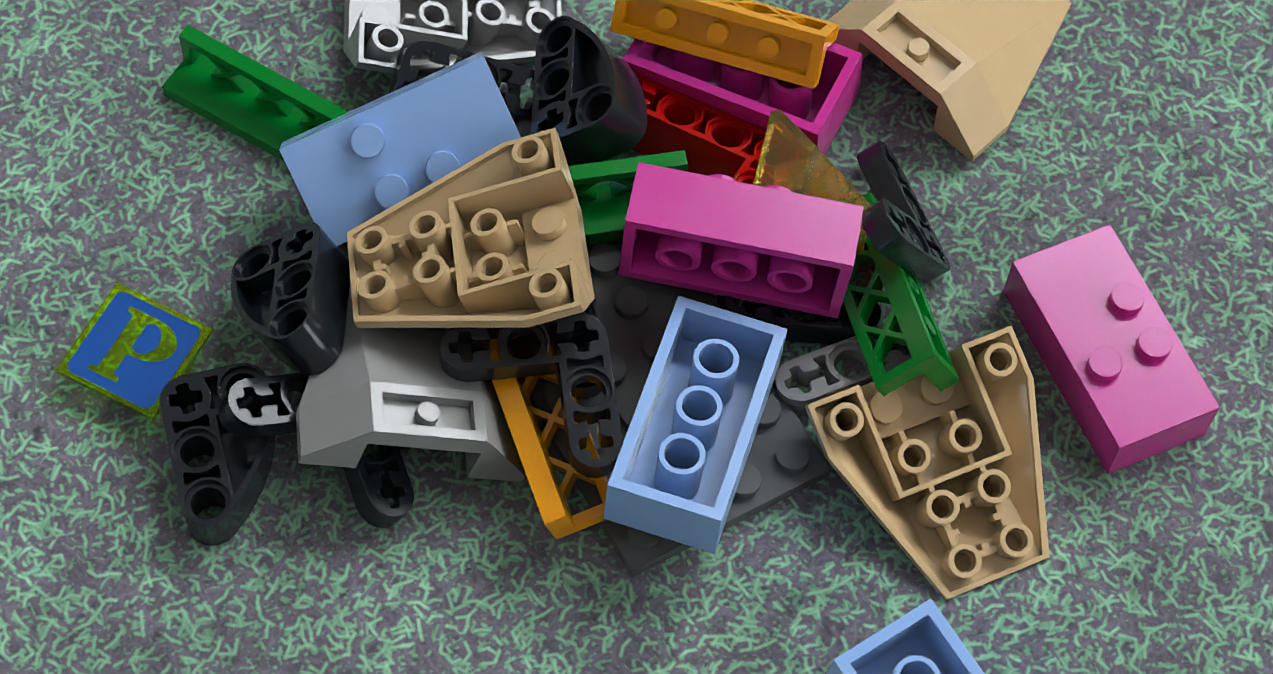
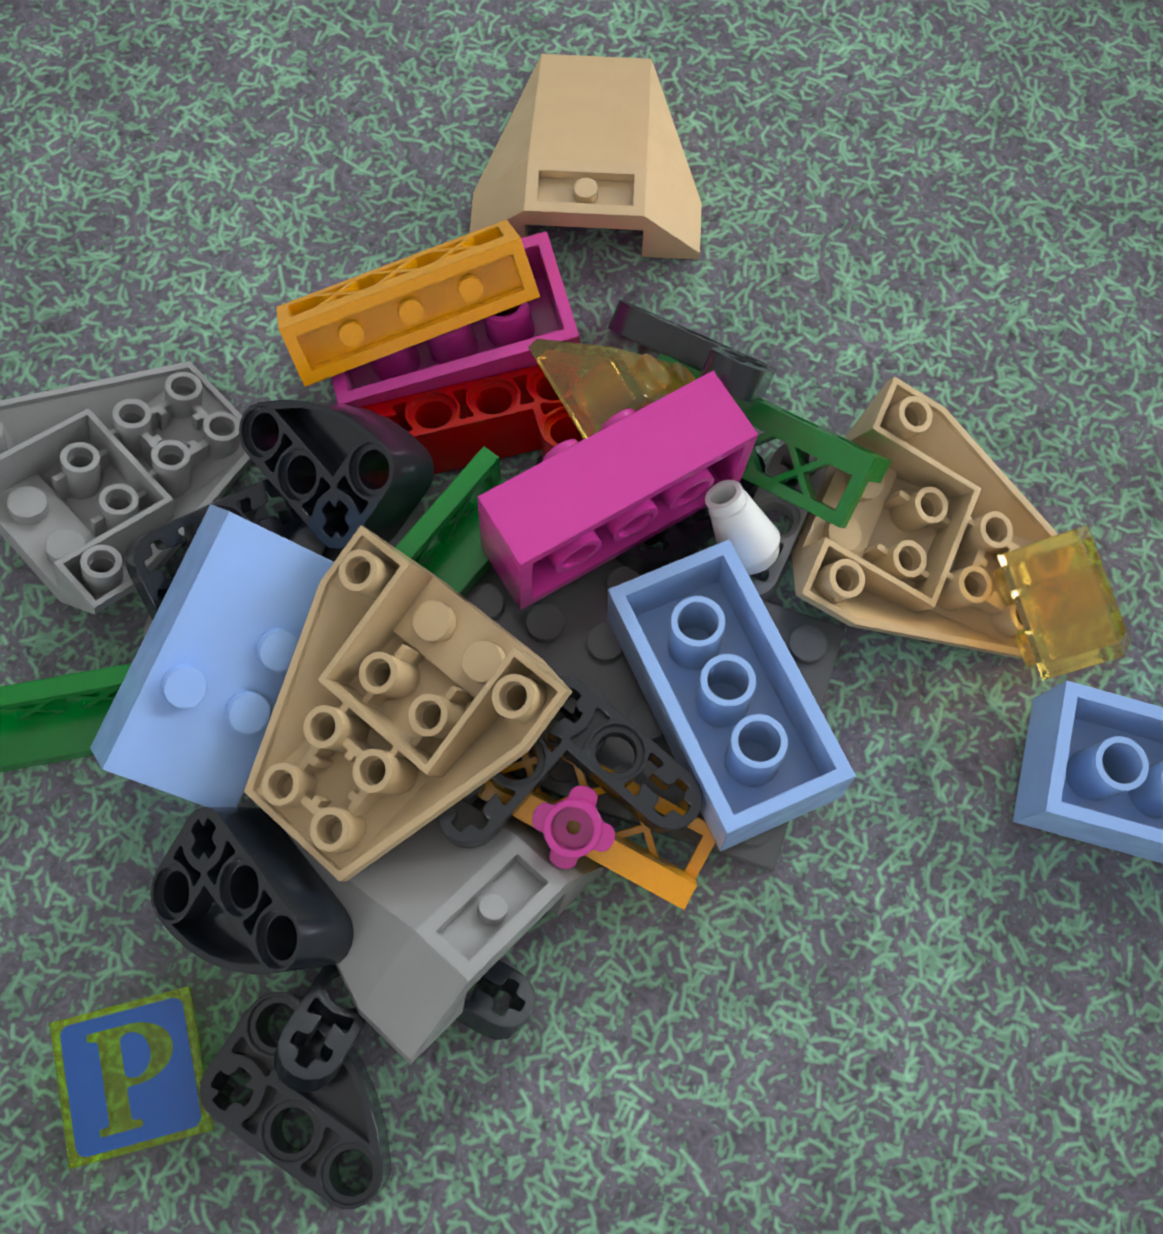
camera: 40 degrees left, 10 degrees up
brick [1003,224,1220,474] -> none
none -> dark pink plate [532,785,615,869]
none -> white cone [705,480,780,575]
none -> clear yellow slope [993,524,1131,680]

